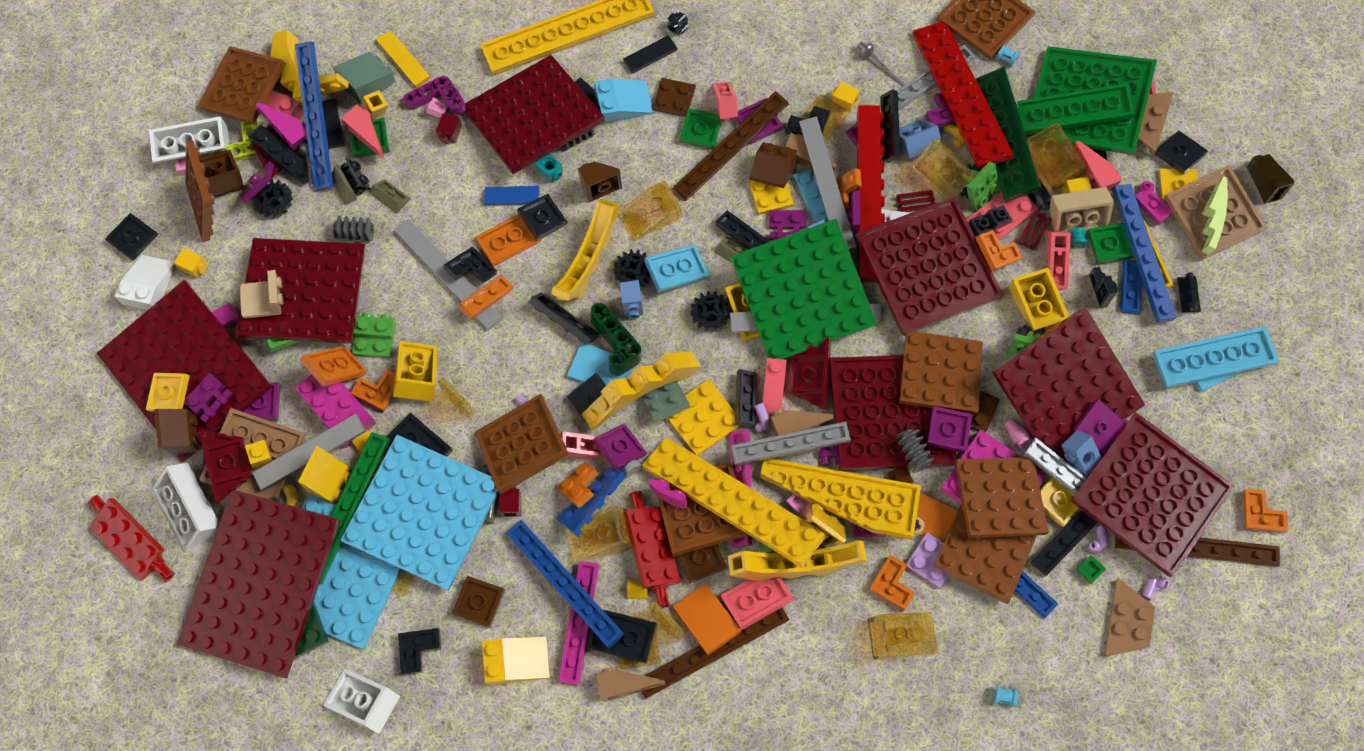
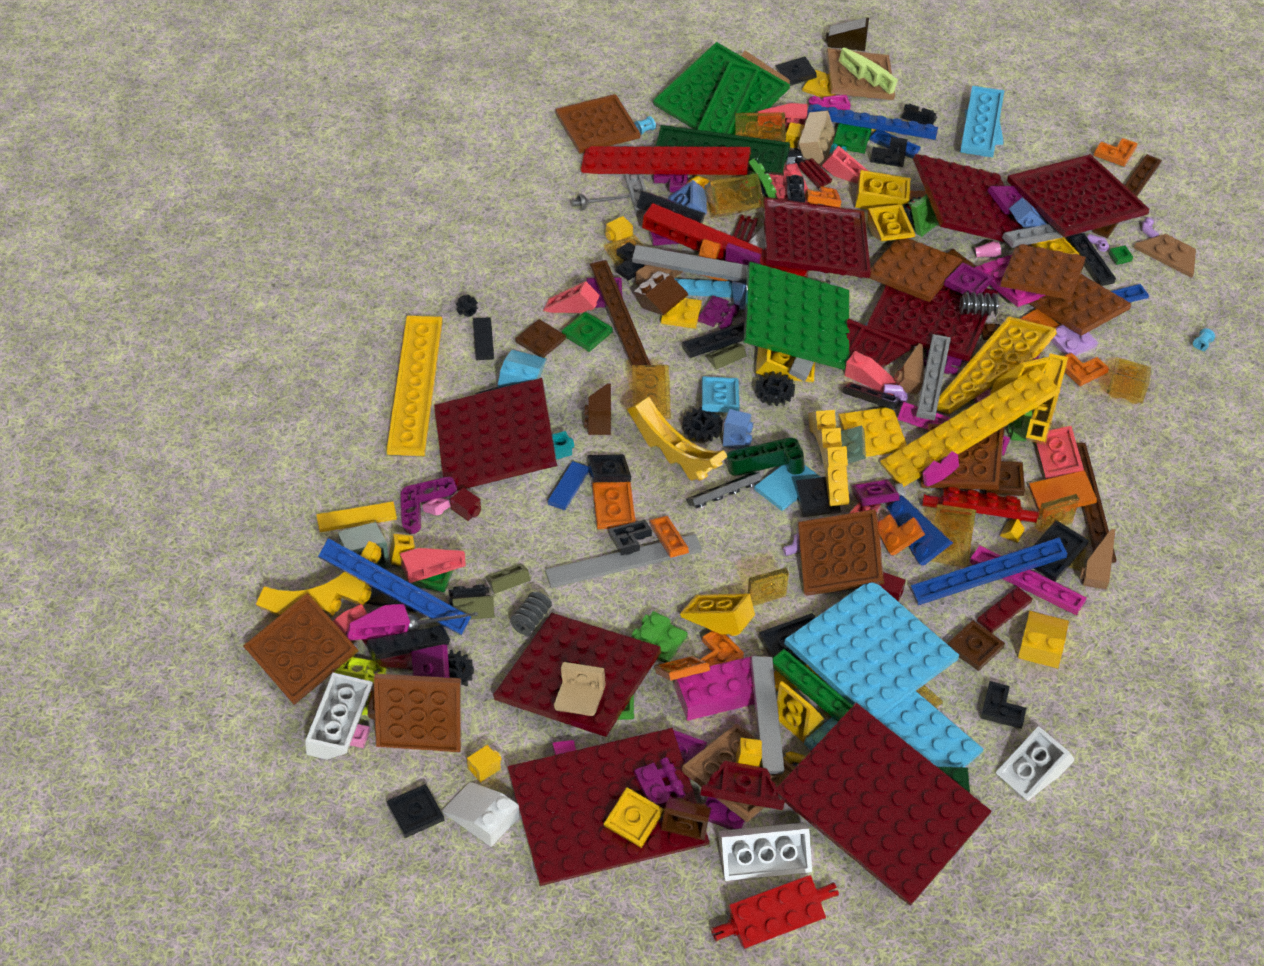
camera: 70 degrees left, 20 degrees down
none -> yellow slope [867,204,915,241]
none -> dark red plate [977,587,1033,633]

